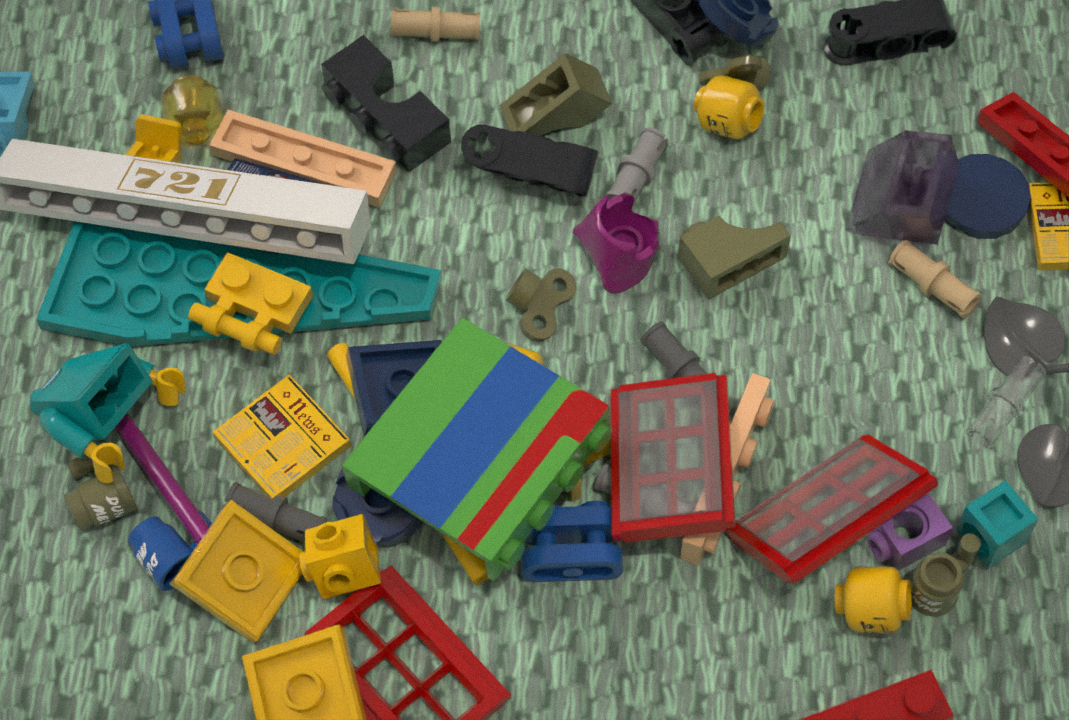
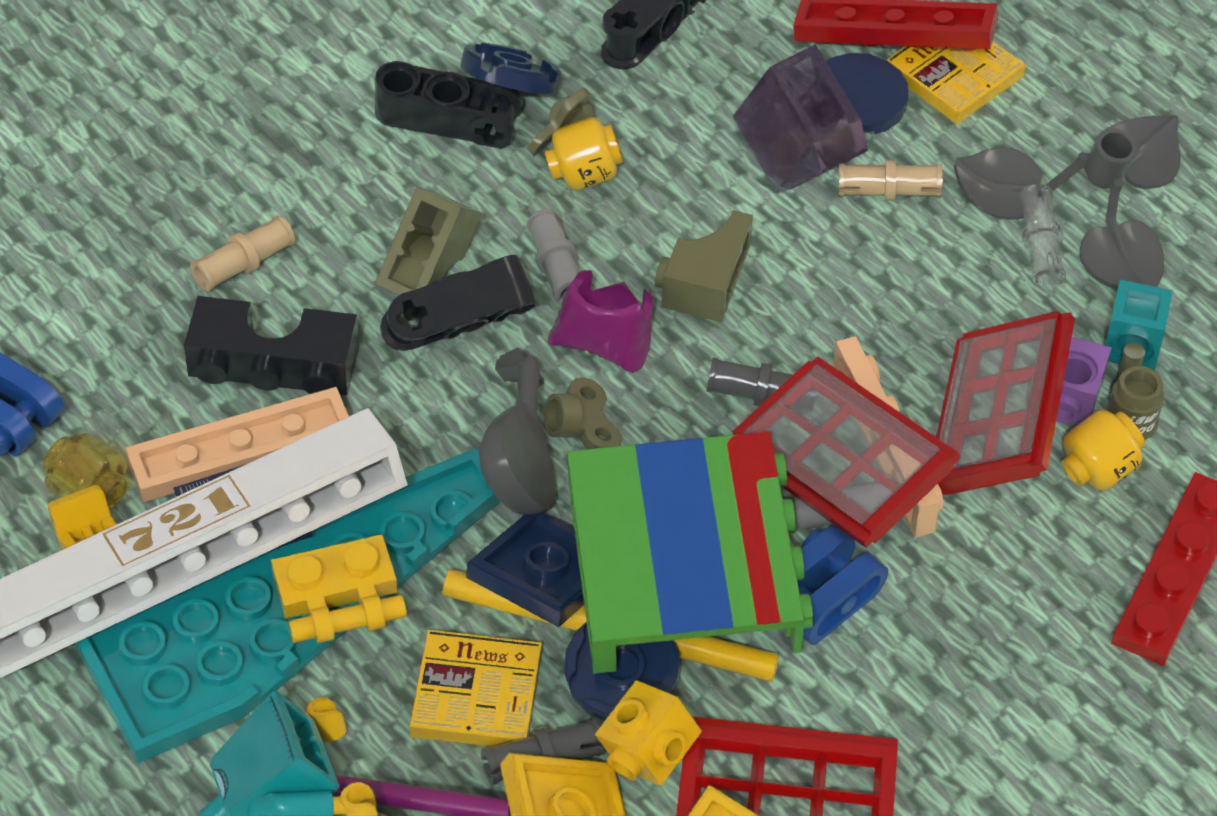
camera: 45 degrees left, 10 degrees down
none -> dark grey piece [479,348,555,516]

